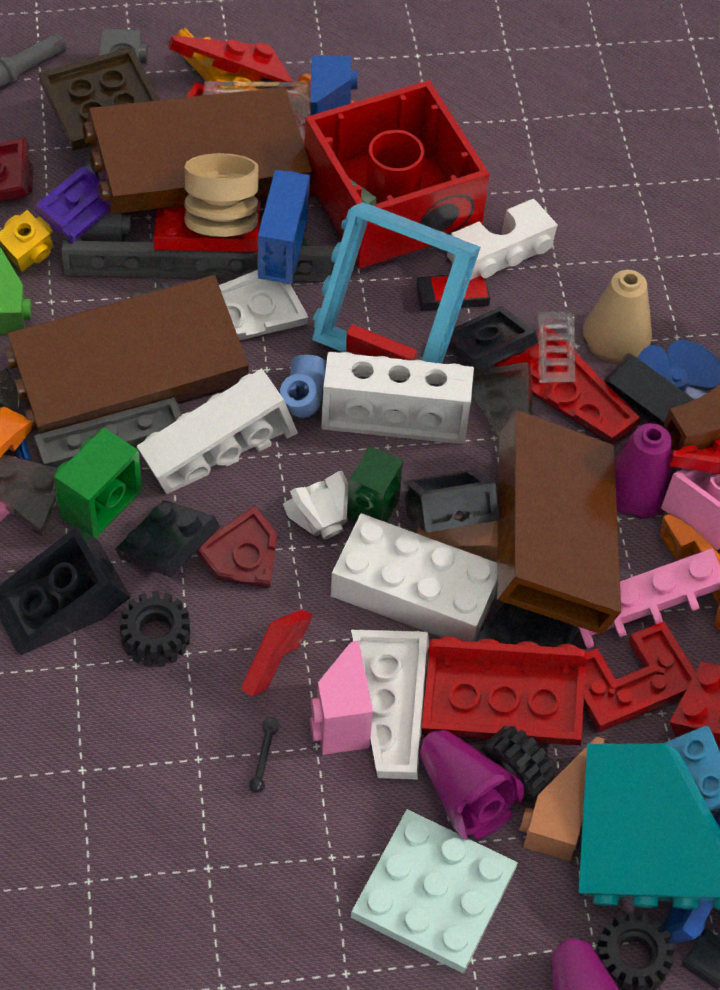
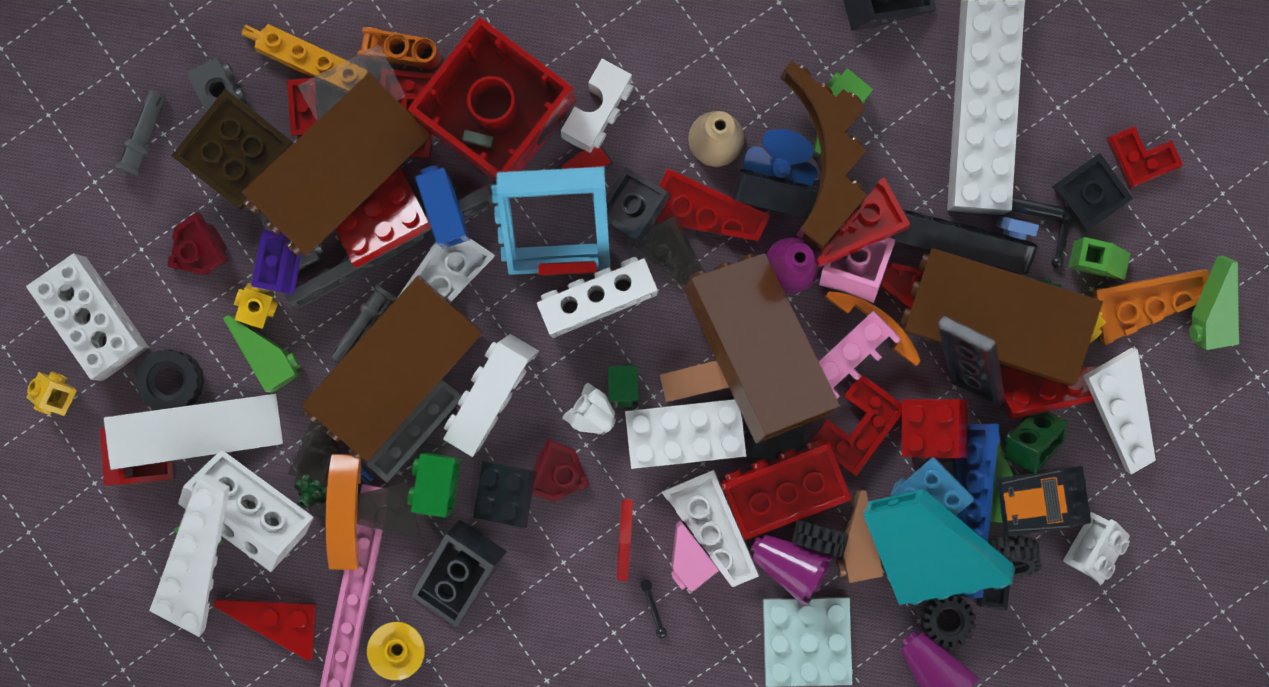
camera: 25 degrees left, 30 degrees up
black tyre [119,591,191,667] -> none
red wing [168,35,293,89] -> none
tan wheel [185,153,259,237] -> none
medium blue cylinder [280,355,326,418] -> none
blue slope [310,56,358,115] -> none
black window [403,469,500,533] -> none
clear slope [538,311,575,382] -> none

